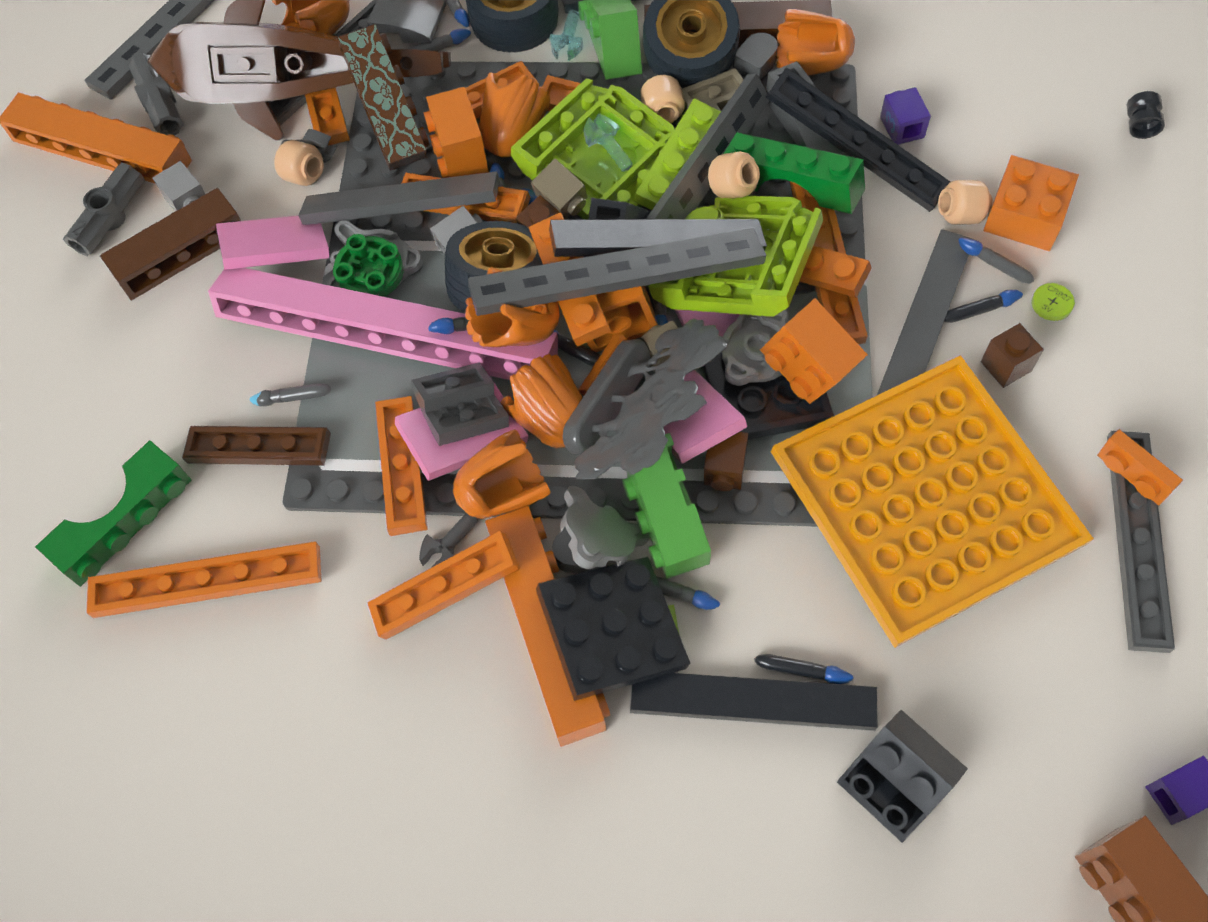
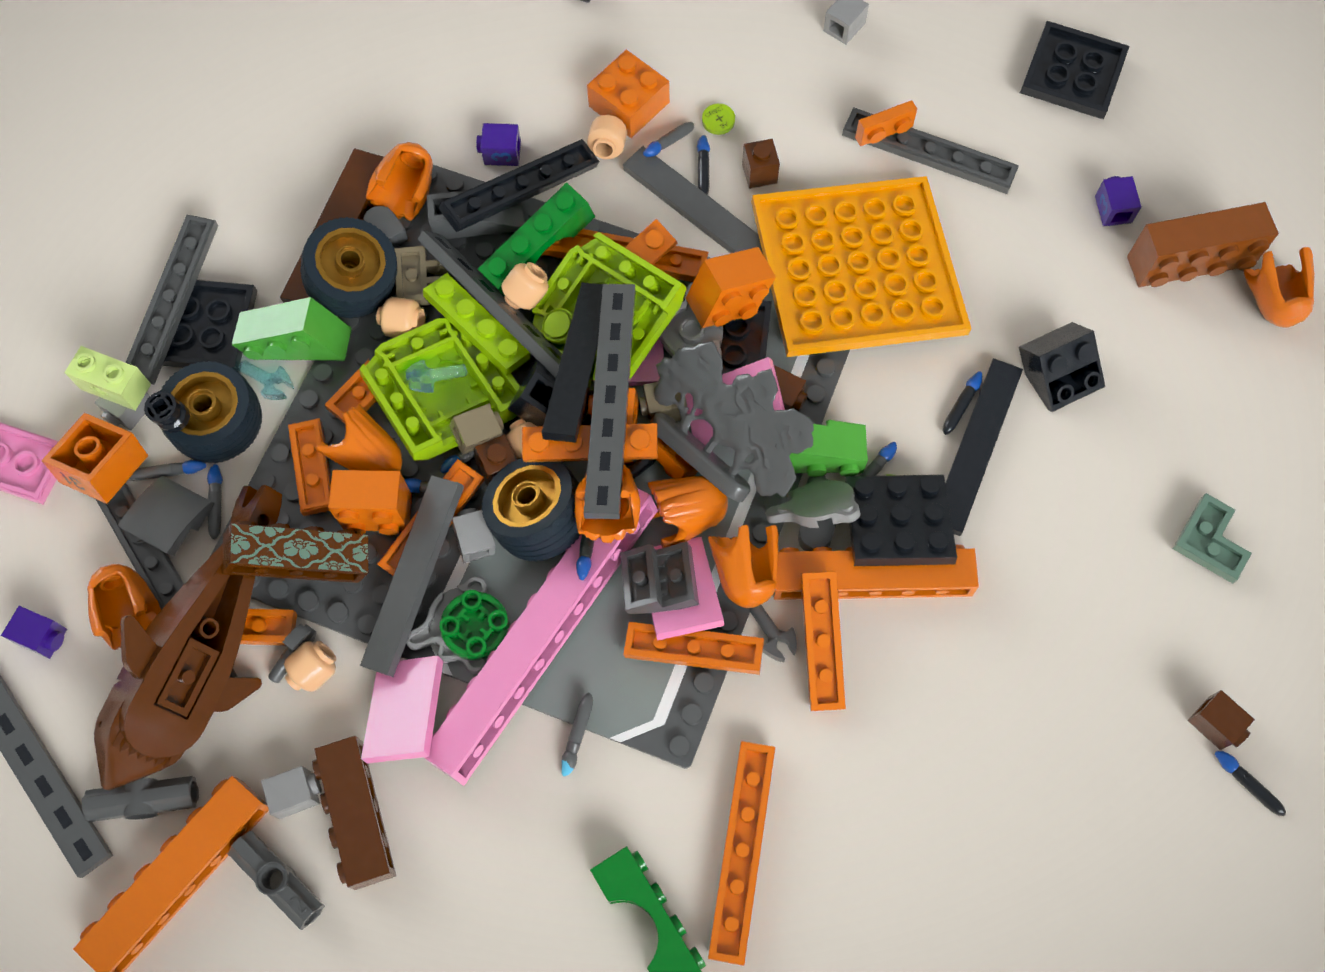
camera: 75 degrees left, 5 degrees up
reddish brown tile [182,426,331,466] -> none

